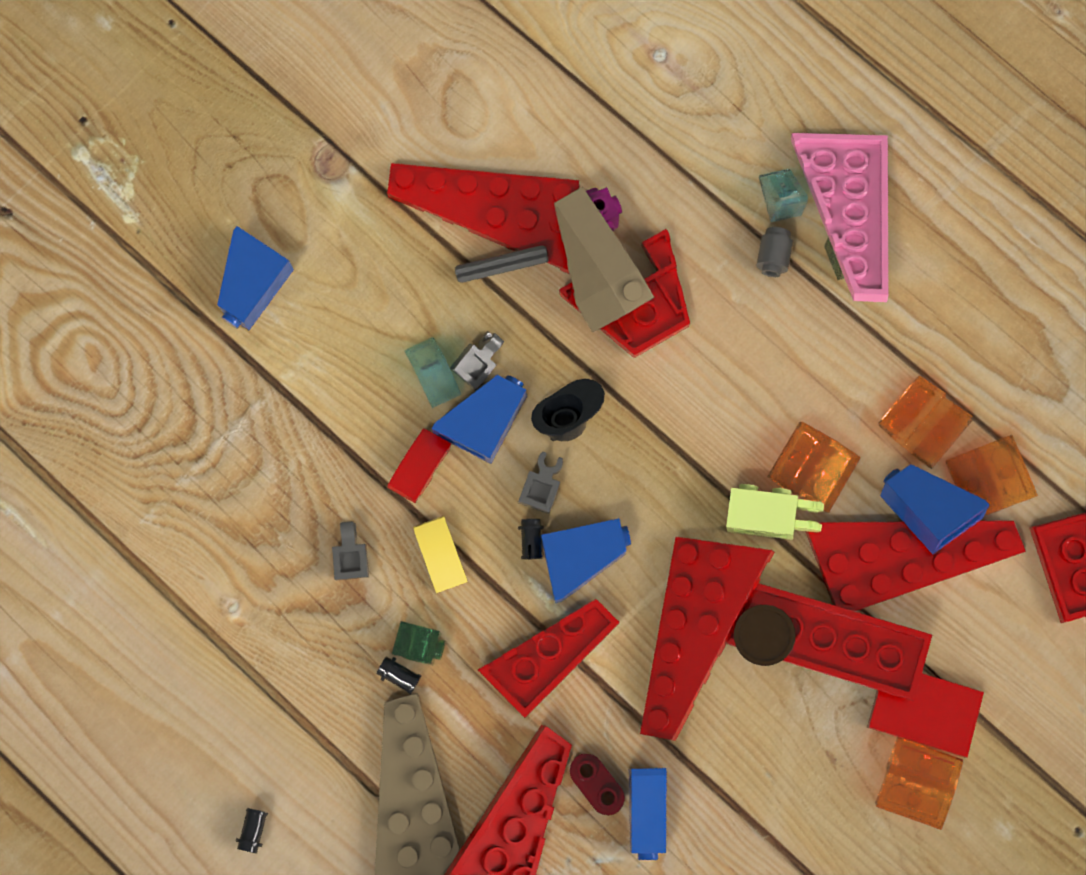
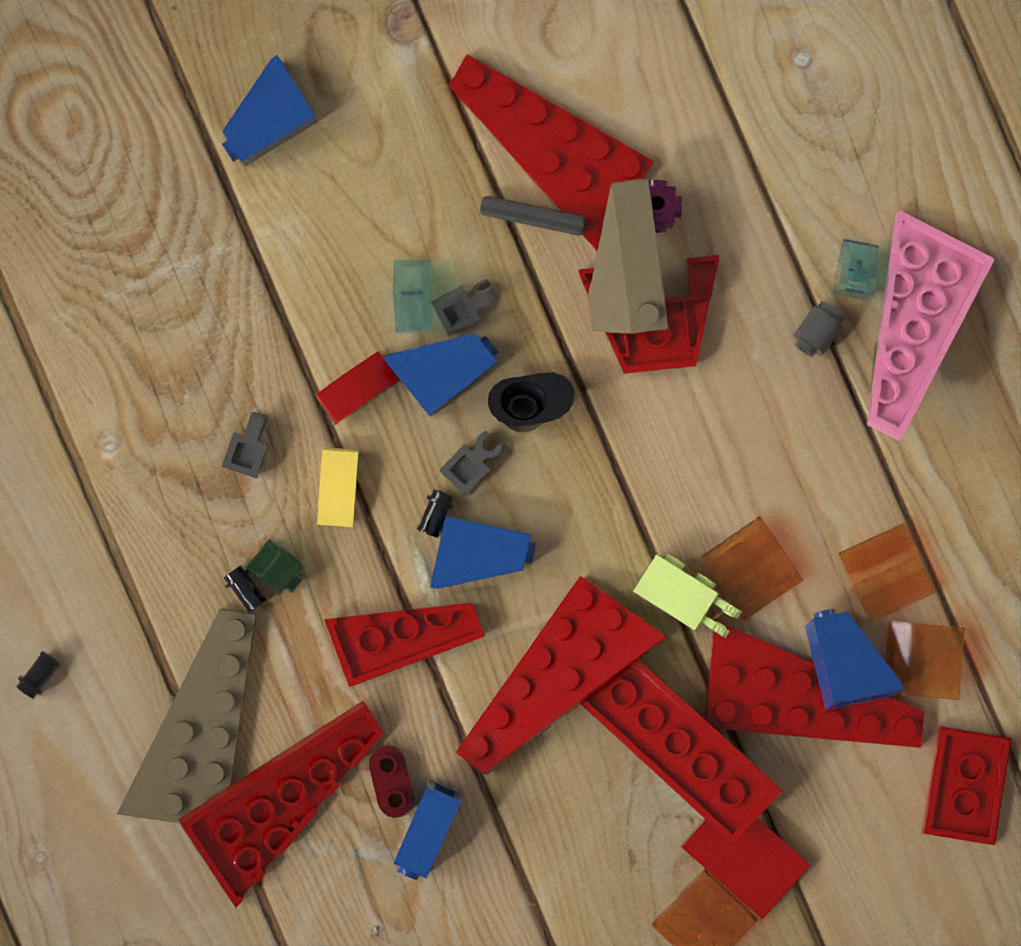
camera: 20 degrees right, 10 degrees up
dark brown piece [734,605,795,666] -> none

